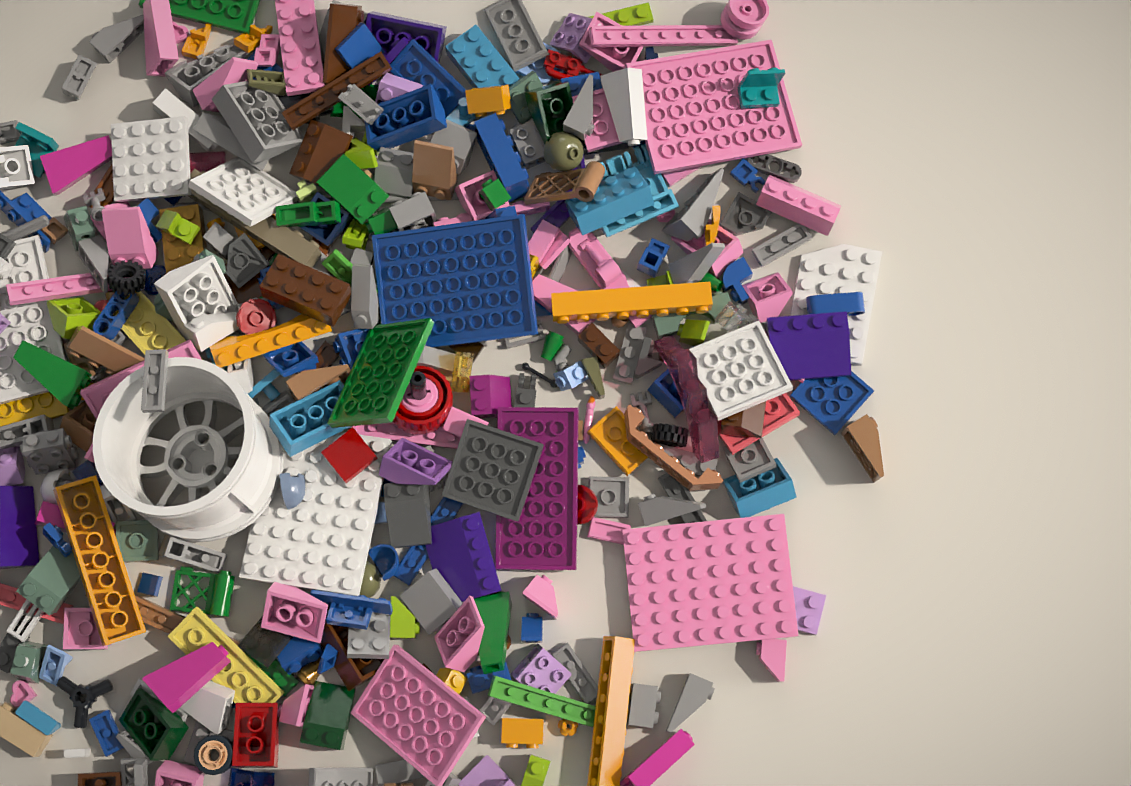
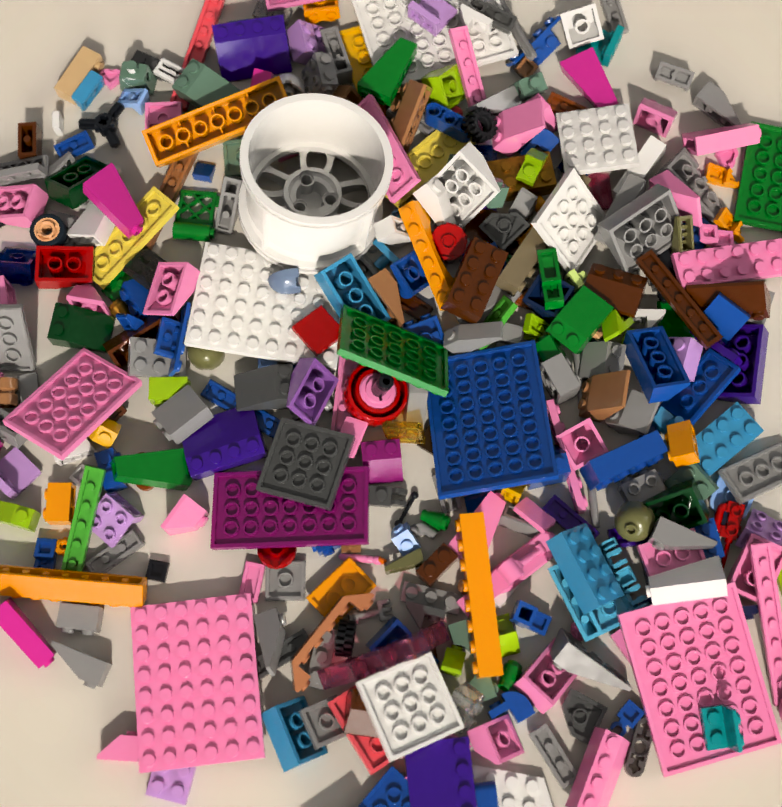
camera: 90 degrees right, 5 degrees down
blue plate [43,522,72,558] -> none
light grey hinge [83,188,106,221] -> none
light grey plate [141,349,169,413] -> none
light grey hinge [338,84,384,125] -> none
blue helmet [368,544,399,581] -> none
bright pink slope [434,596,485,672] -> none
green brick [478,179,511,212] -> none
blue slope [521,613,543,643] -> none
medium nougat piece [523,161,605,205] -> none
bright pink tile [528,220,560,263] -> none
light grey slope [668,243,725,284] -> none
light orange slope [705,205,720,246] -> none
none -> blue slope [34,538,57,569]
none -> black tile [145,559,170,583]
none -> bright pink slope [633,97,677,138]

